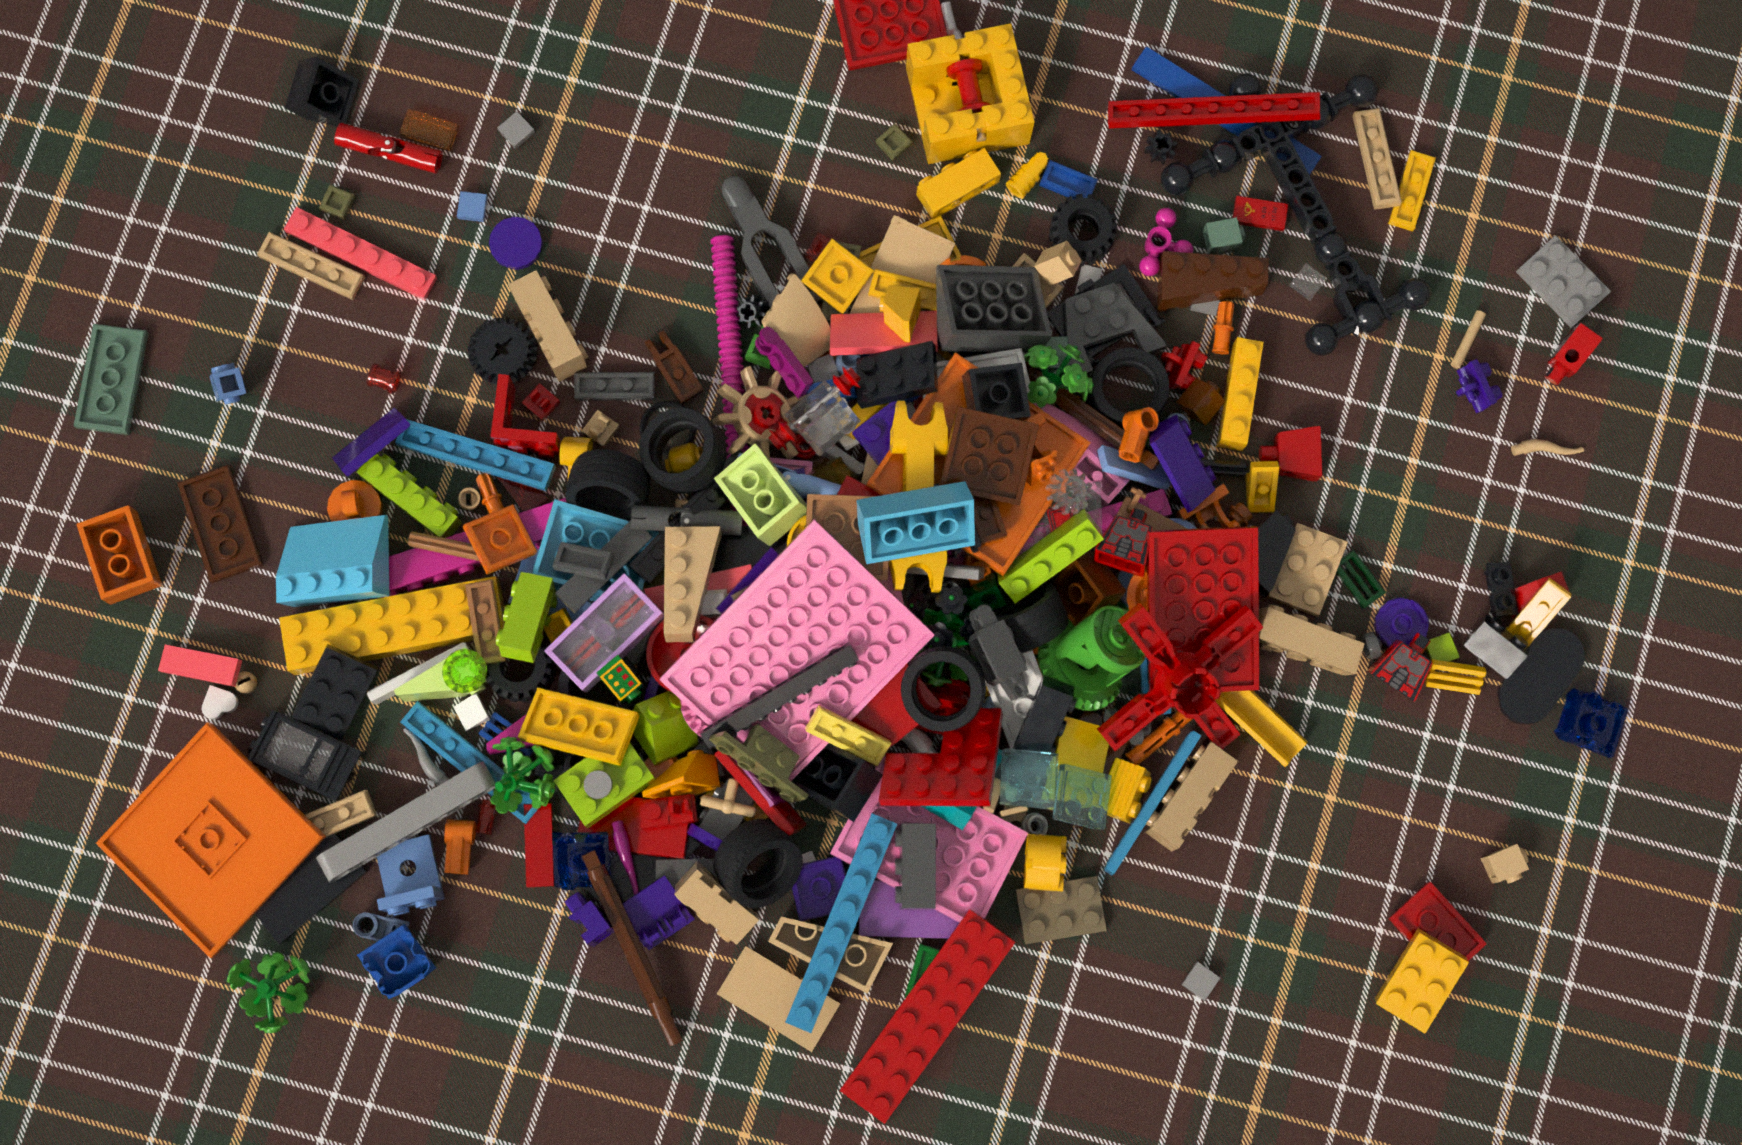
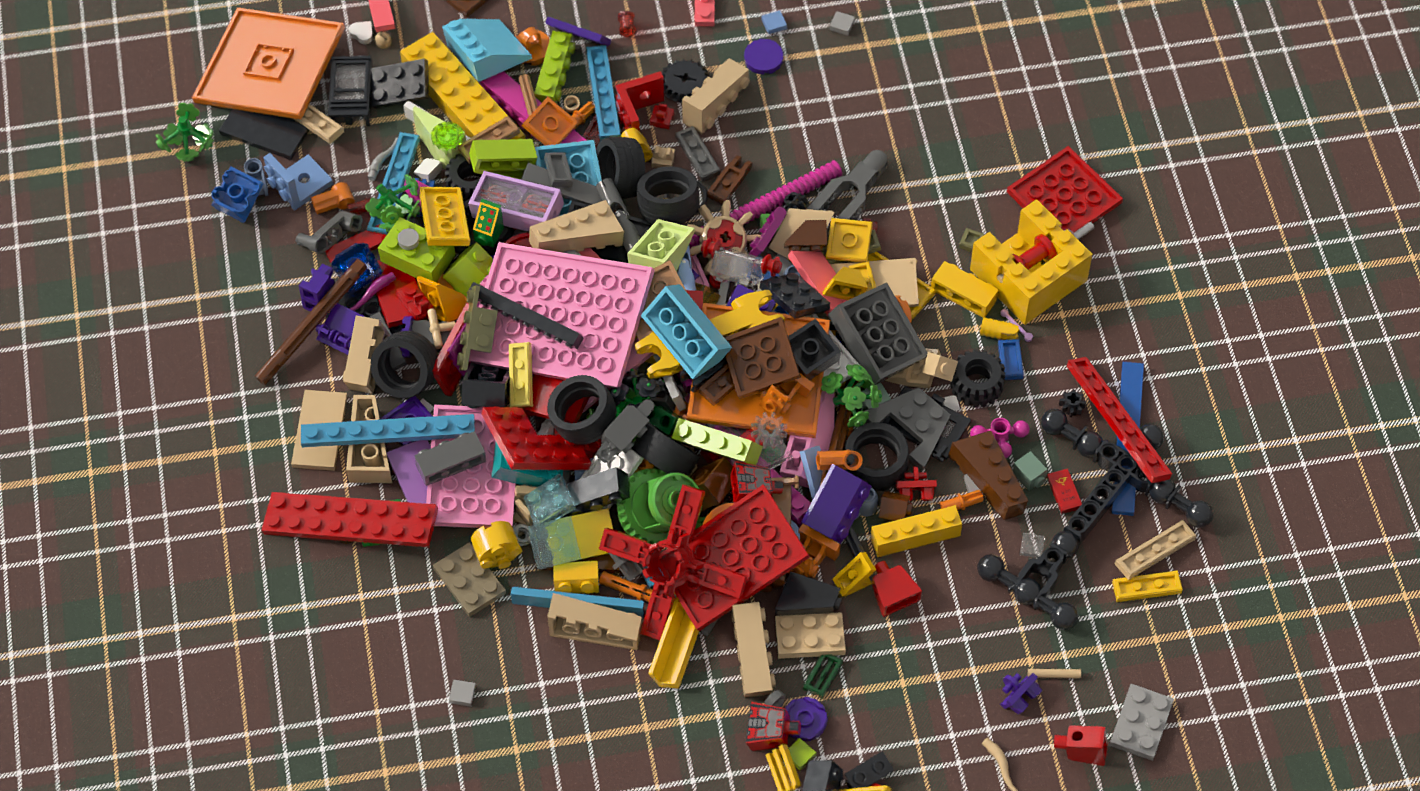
camera: 70 degrees right, 20 degrees down
light grey beam [316,762,496,883] -> none
dark orange plate [1228,502,1253,527] -> none
none -> dark grey beam [296,211,363,253]
none -> reddish brown slope [784,220,827,251]
none -> lavender hinge [1000,309,1033,342]

